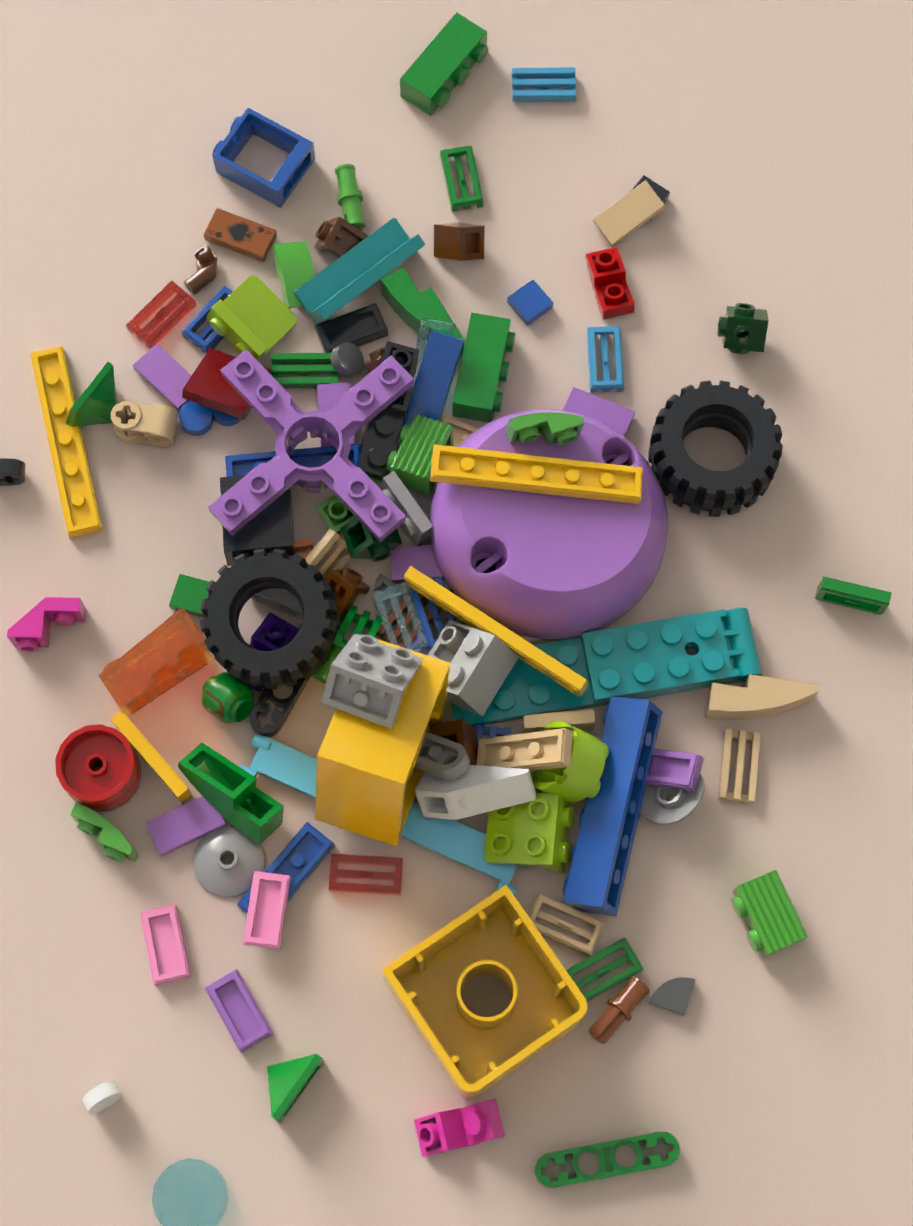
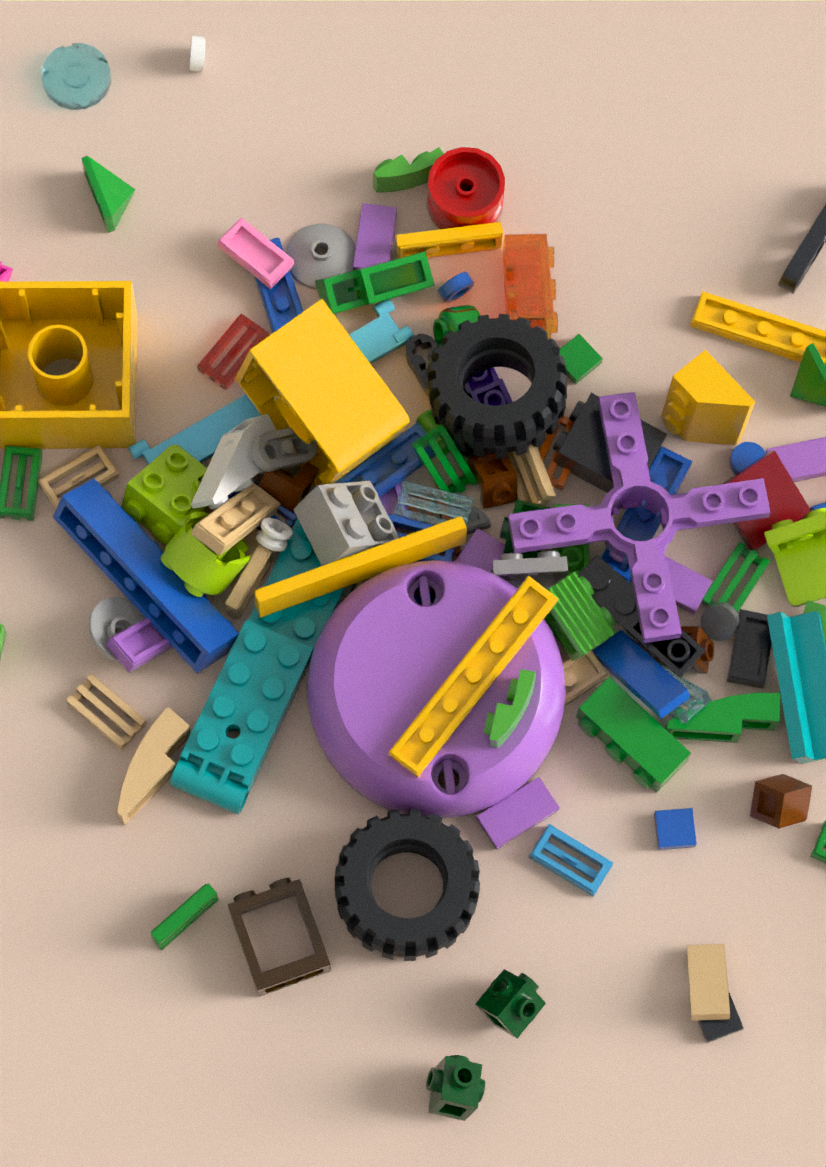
camera: 120 degrees right, 0 degrees up
dark pink slope [7,597,86,652] -> none
tan piece [111,401,179,448] -> none
bright pink tile [140,904,191,986] -> none
medium lavender tile [205,969,273,1053] -> none
light grey bracket [321,634,423,729] -> none
red slope [586,247,635,319] -> none
none -> dark brown window [228,878,331,997]
none -> white bush [255,518,293,552]
none -> dark green brick [426,1055,485,1121]
none -> blue tile [438,272,474,303]
none -> yellow slope [661,349,755,445]

